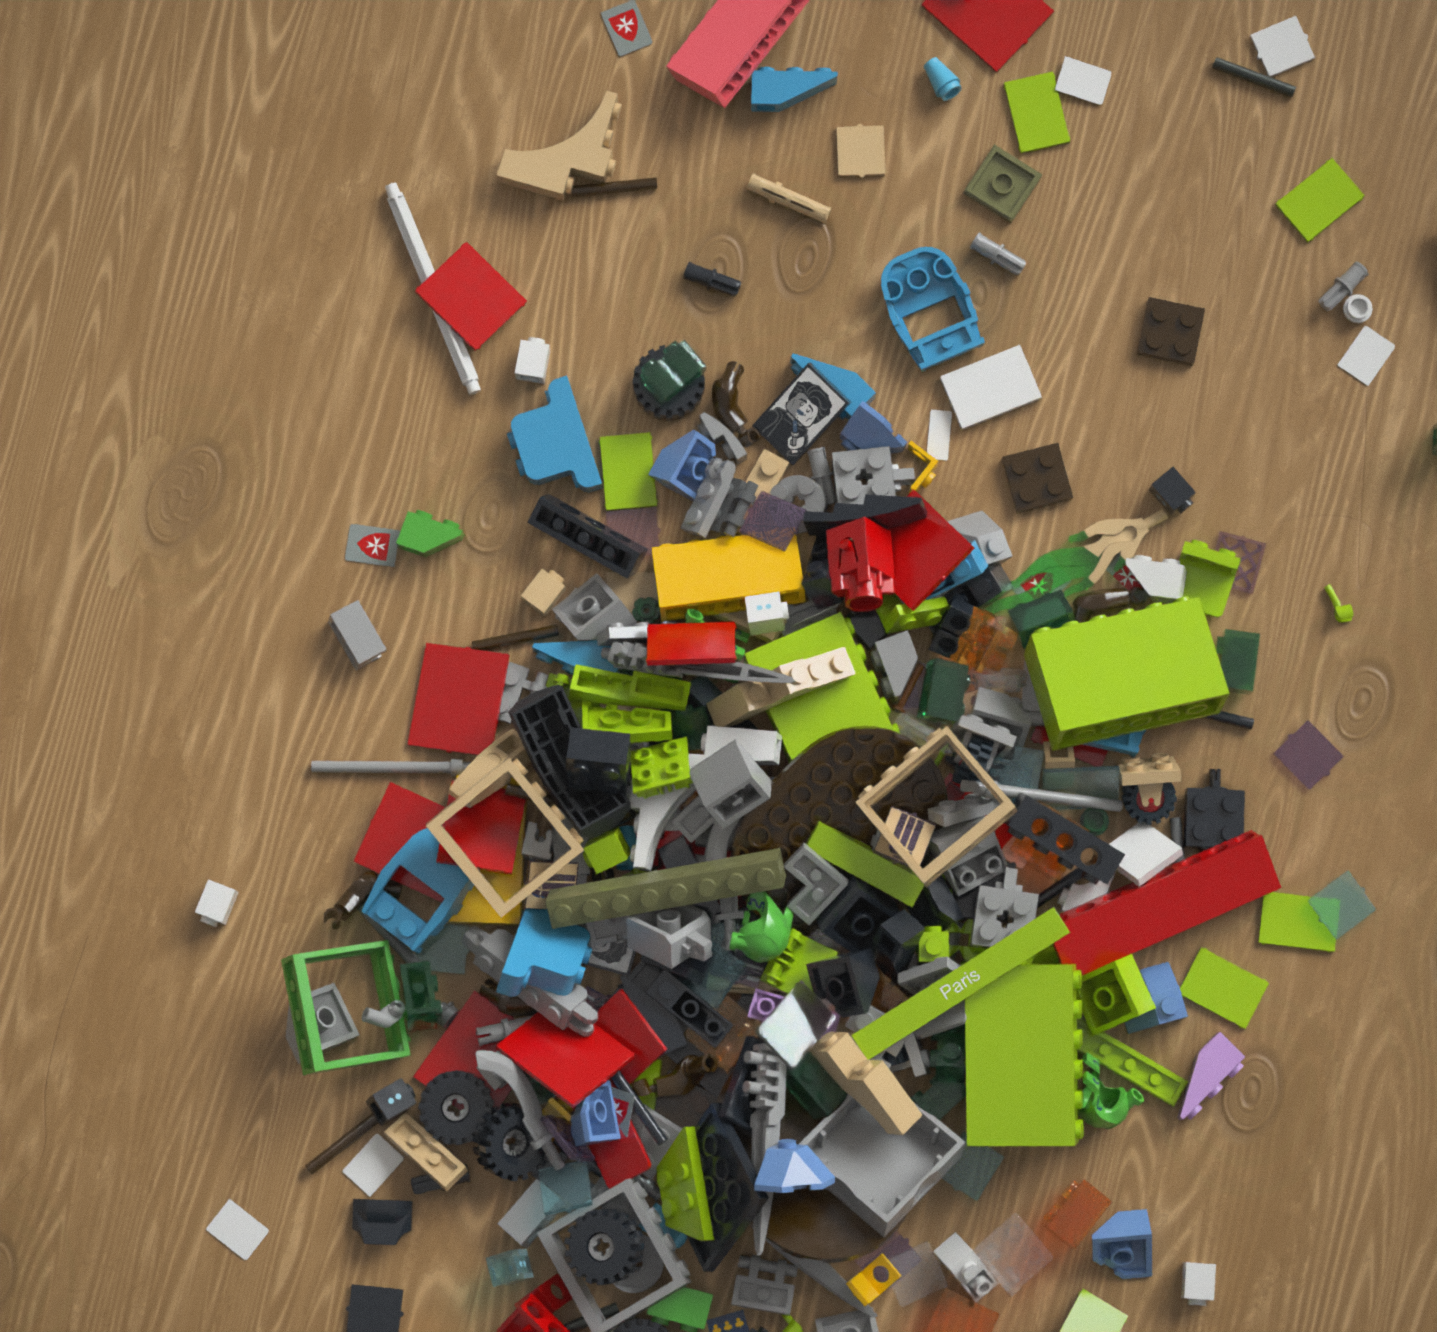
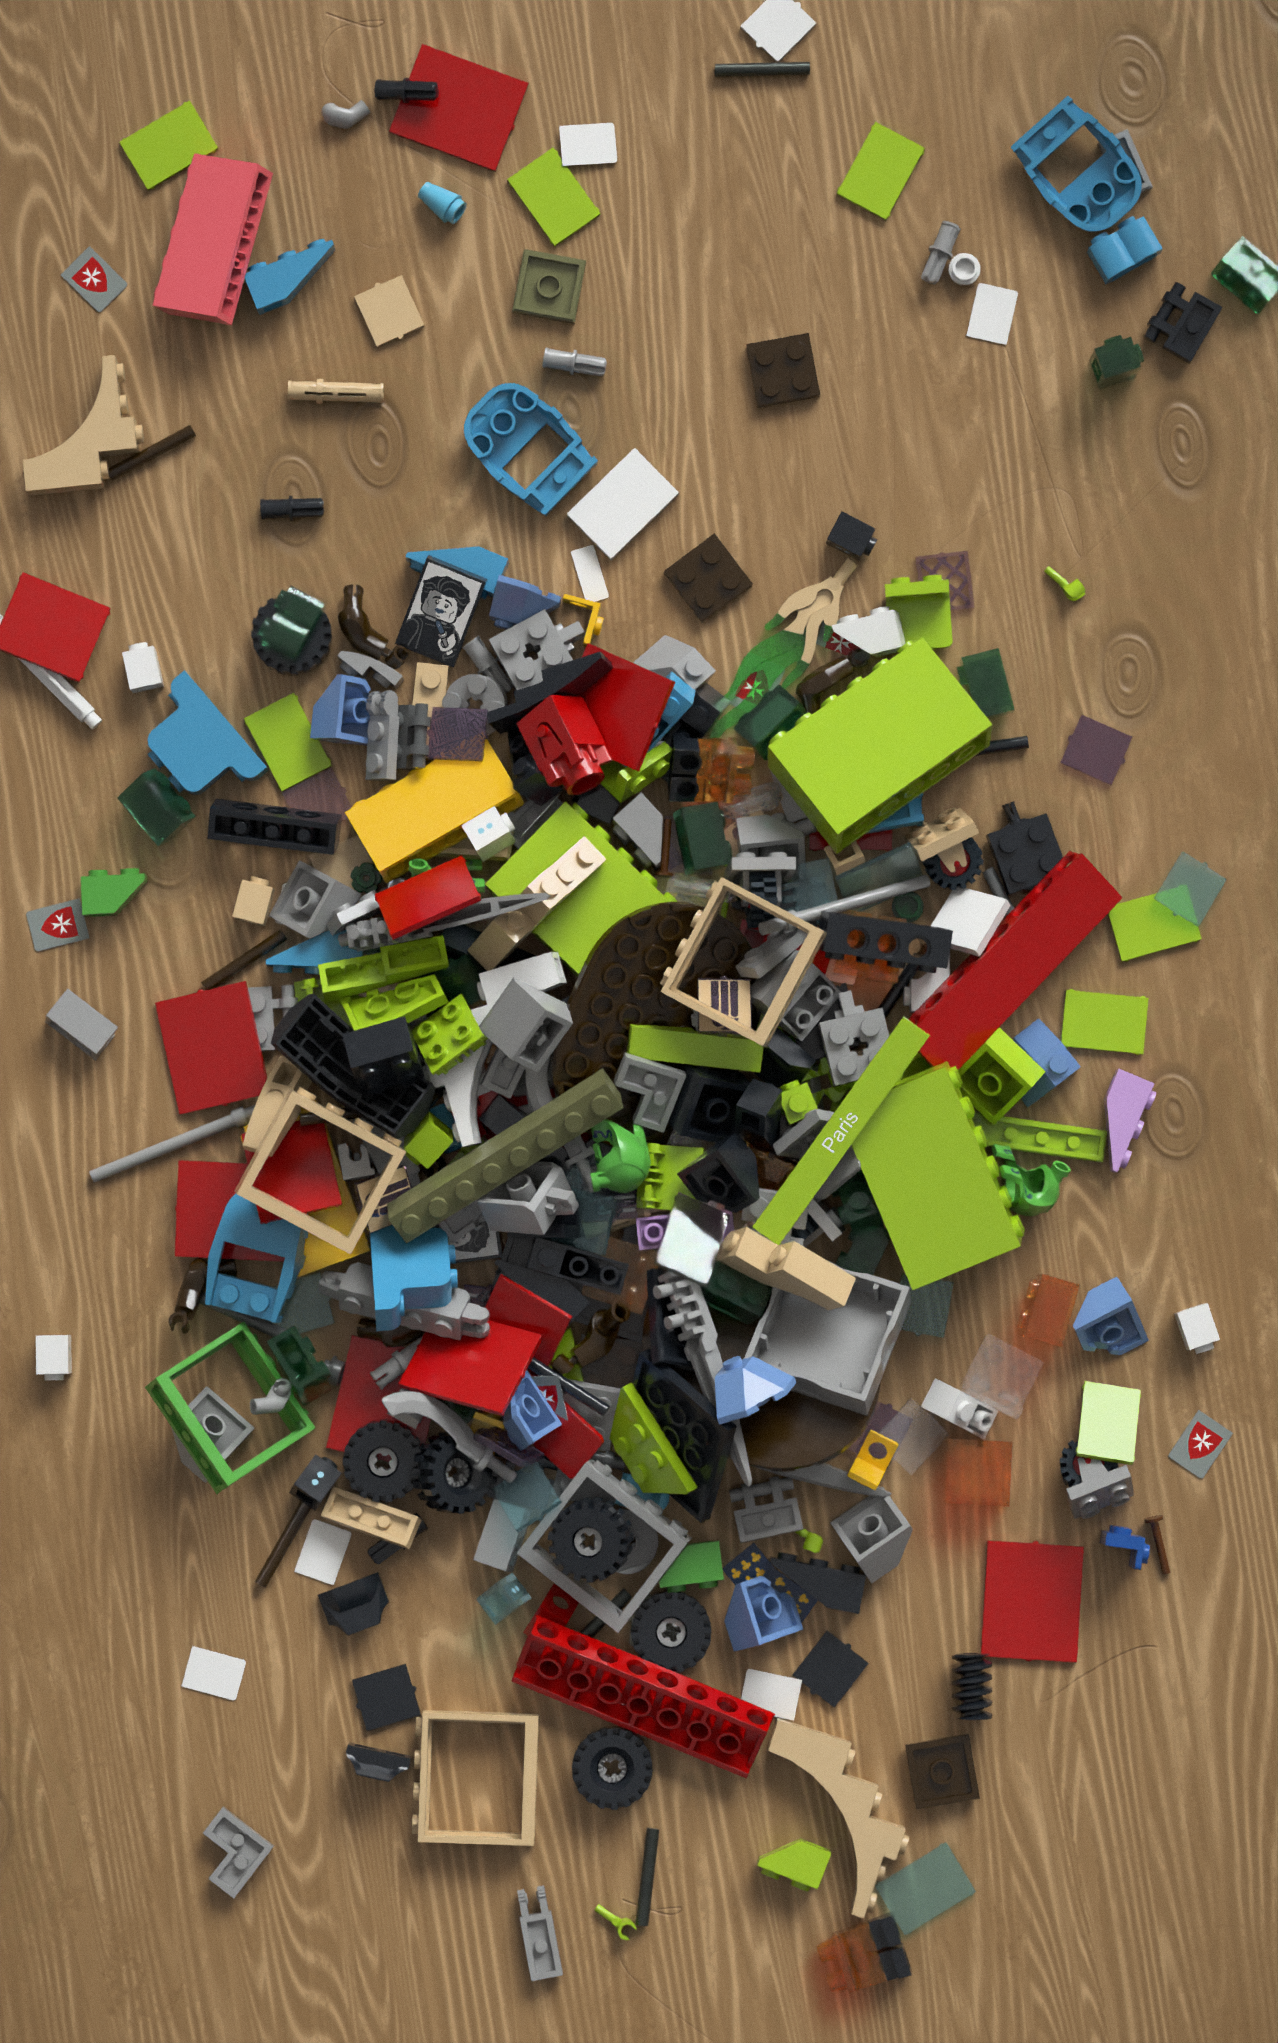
camera: 25 degrees left, 5 degrees up
none -> clear green brick [117,768,196,846]

